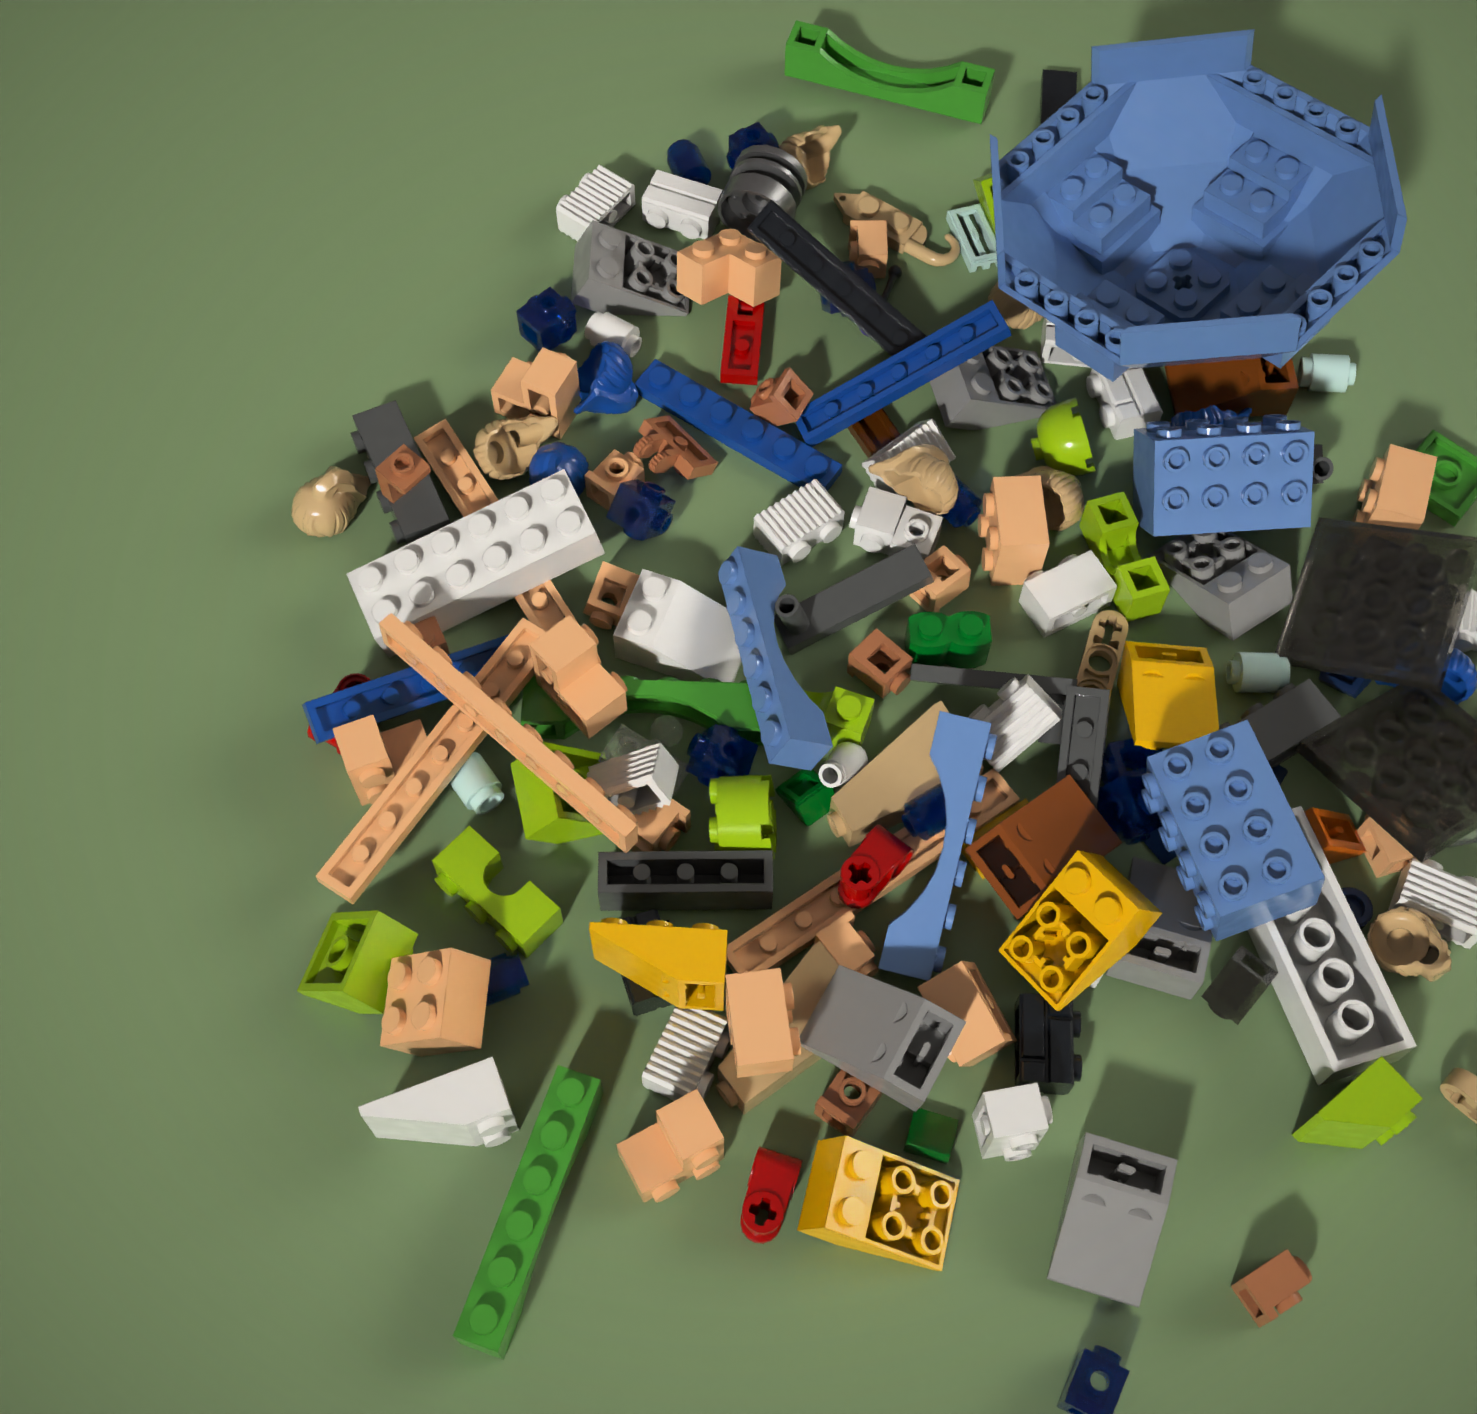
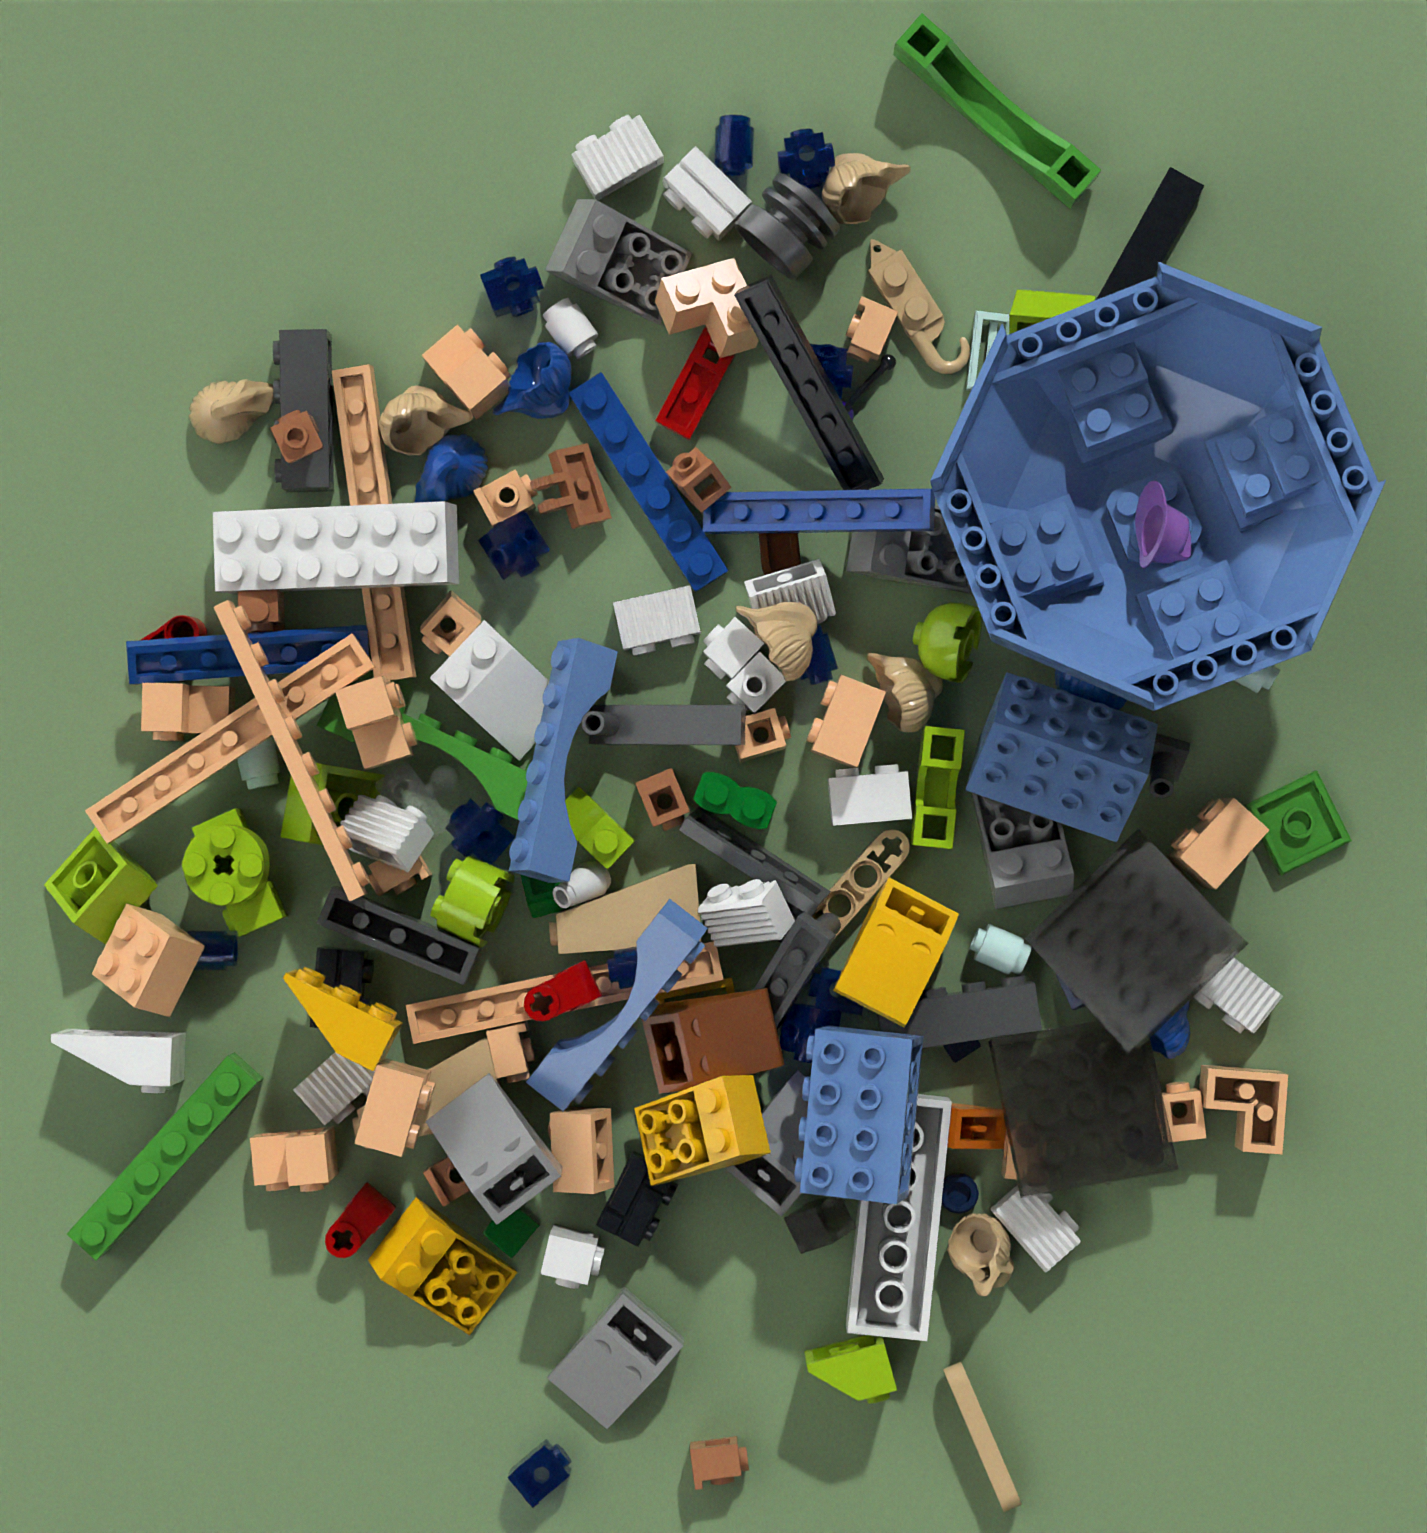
camera: 30 degrees right, 25 degrees up
none -> lime brick [182,825,270,906]
none -> medium lavender piece [1135,480,1191,569]

